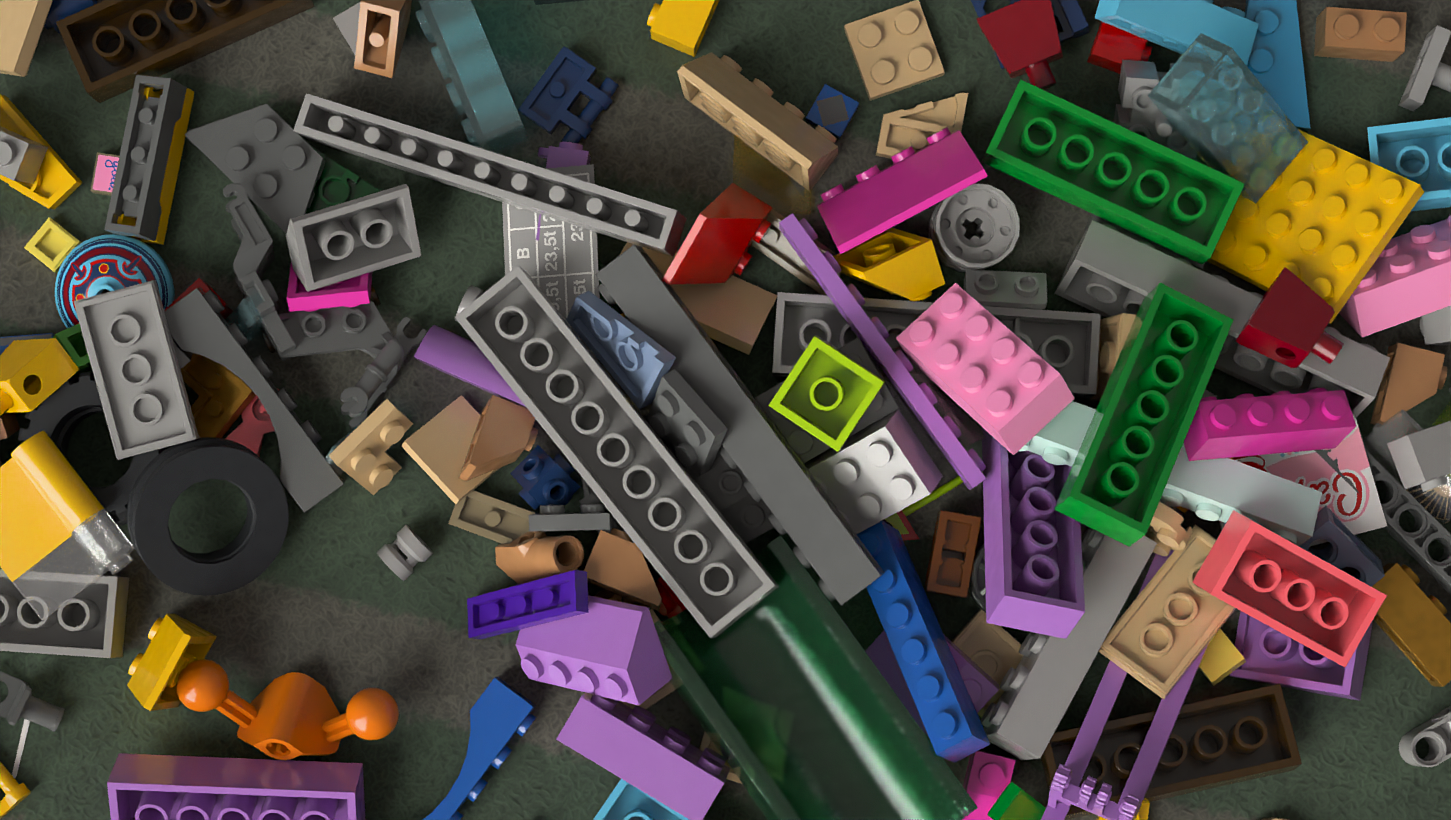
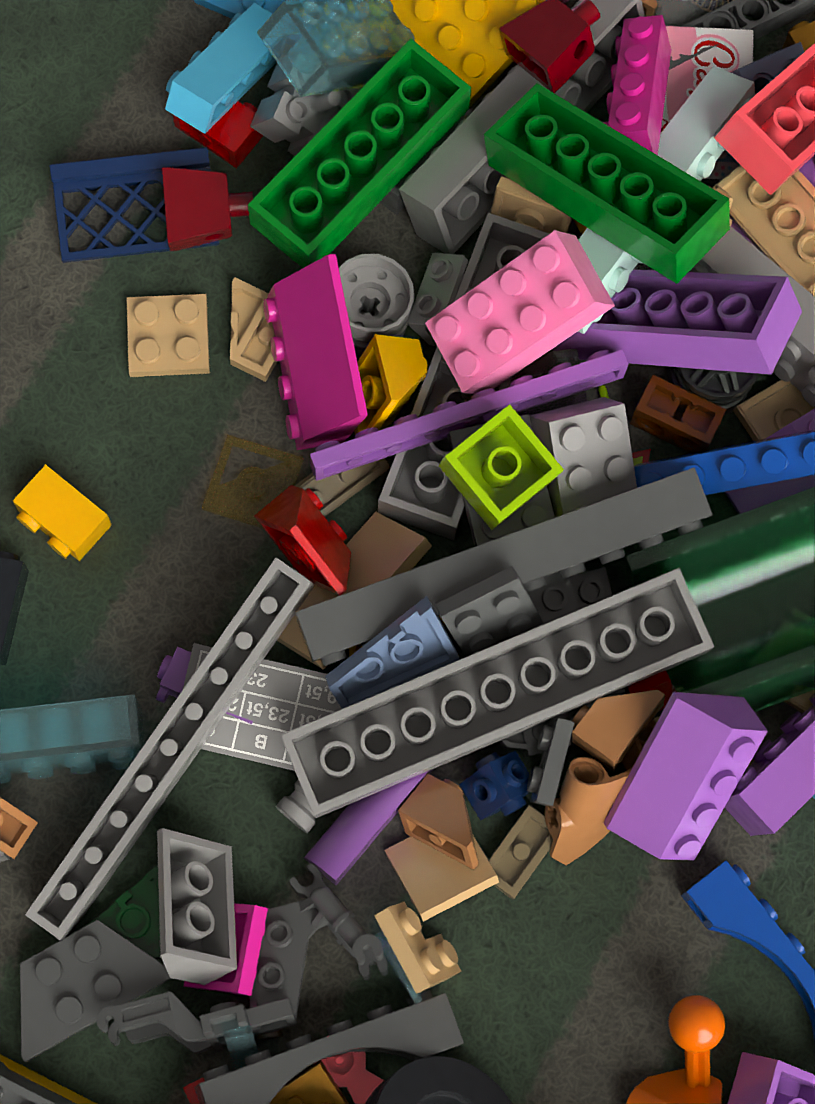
camera: 85 degrees left, 10 degrees down
light grey wheel [377,525,433,581] -> none
dark purple plate [467,570,589,639] -> none
dark blue plate [518,46,619,144] -> none
tan slope [677,52,838,192] -> none
tile [805,84,859,139] -> none

